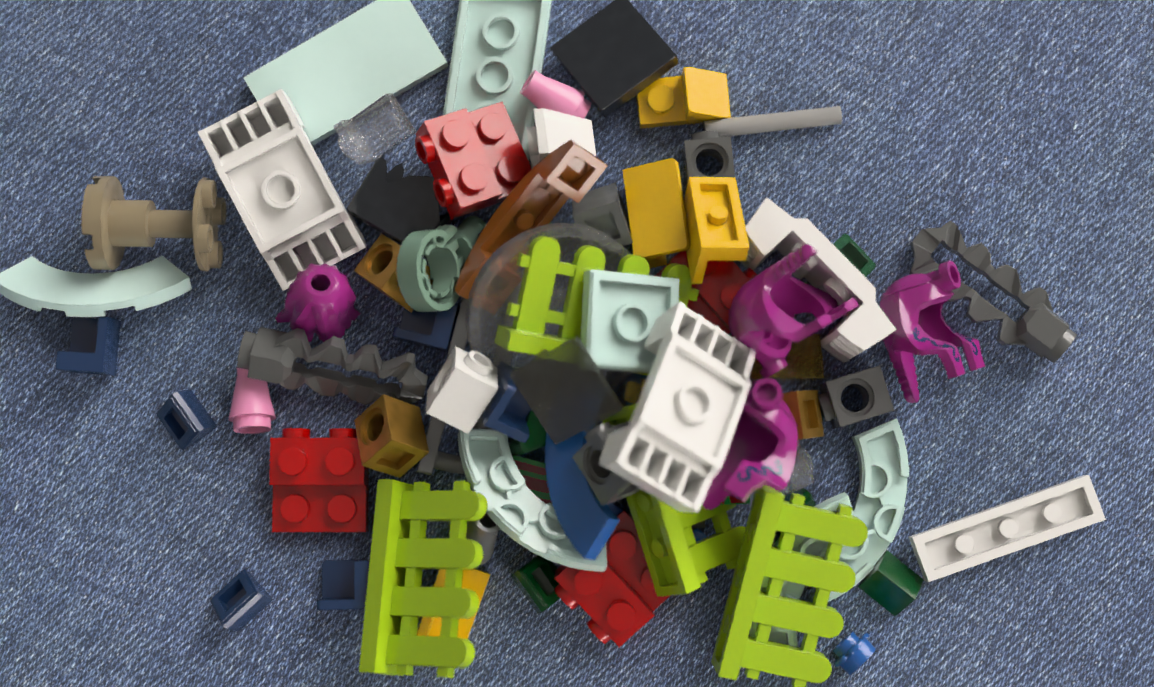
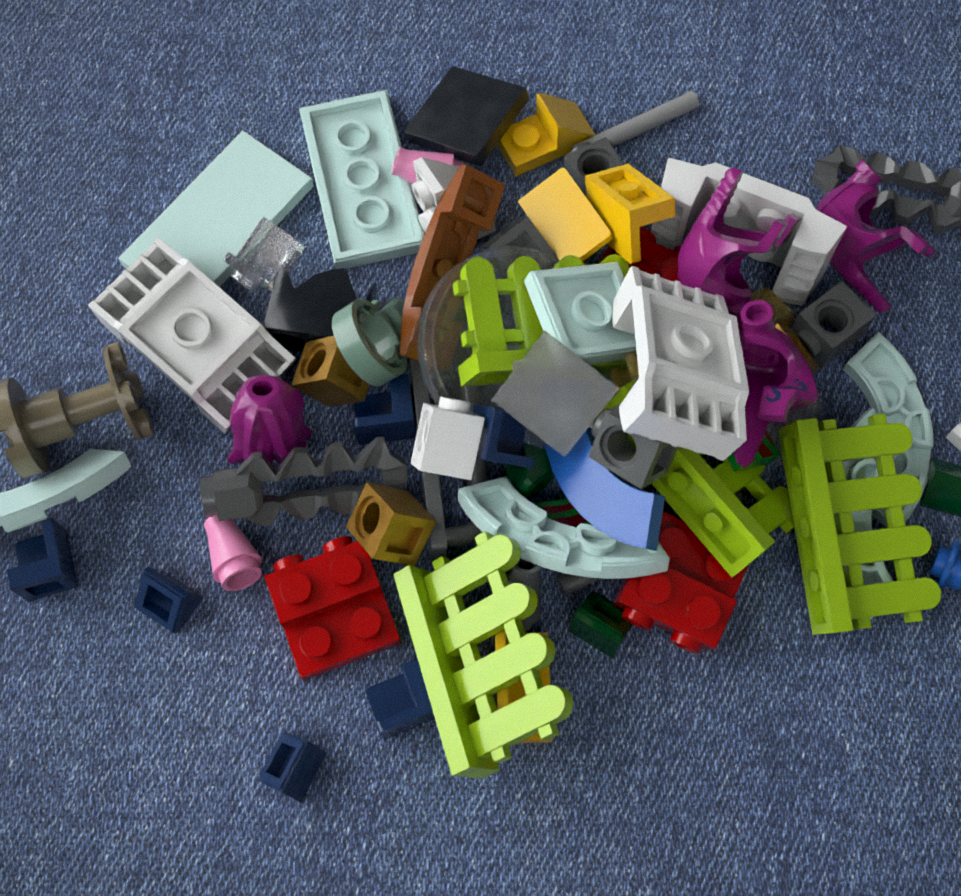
camera: 20 degrees left, 15 degrees down
plate [415,101,532,219] -> none

